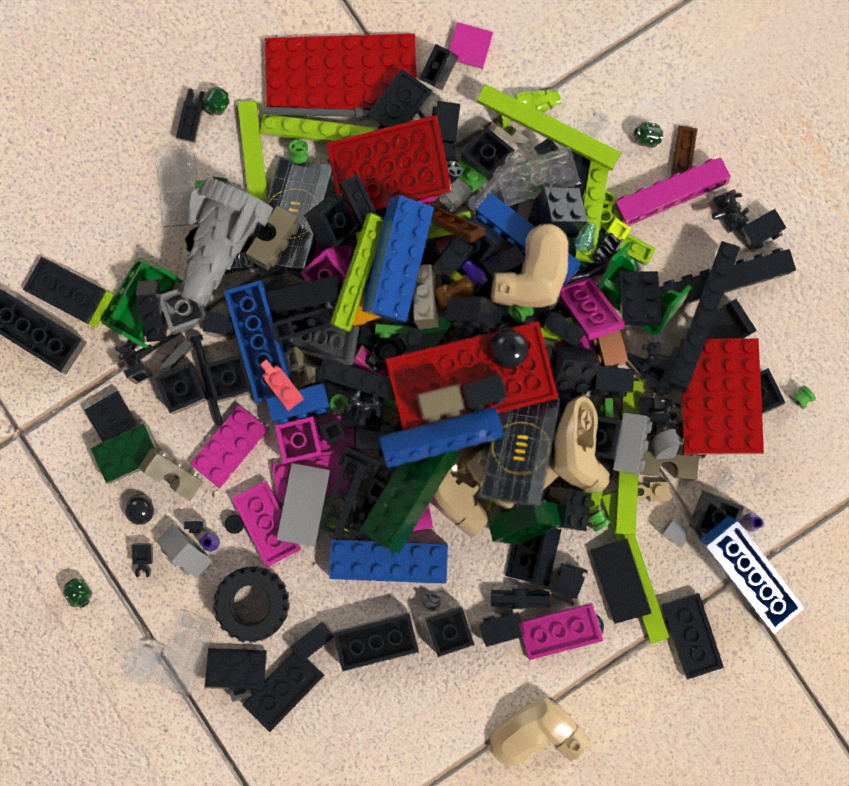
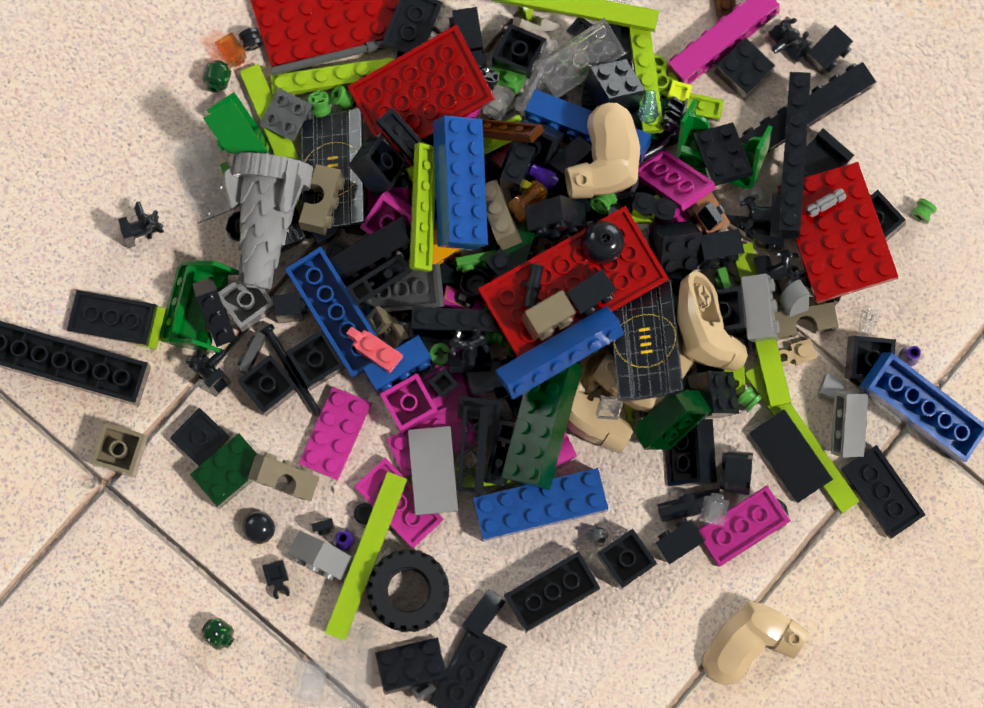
camera: 15 degrees left, 5 degrees down
black hinge [176,88,206,143] -> none
none -> dark tan brick [91,423,148,478]
none -> black piece [118,201,164,249]
none -> green windscreen [203,92,270,154]
none -> clear orange brick [215,32,247,68]
none -> black wheel [239,27,263,51]
none -> dark grey hinge [260,88,314,142]
none -> lime tile [325,472,407,641]
none -> bright green wheel [330,85,355,111]
none -> black pin [523,264,544,308]
none -> clear tile [596,395,623,420]
none -> black tile [697,202,726,231]
none -> clear brick [699,493,729,526]
none -> black brick [714,37,776,100]
none -> light grey axle [806,188,846,217]
none -> light grey brick [831,390,869,458]

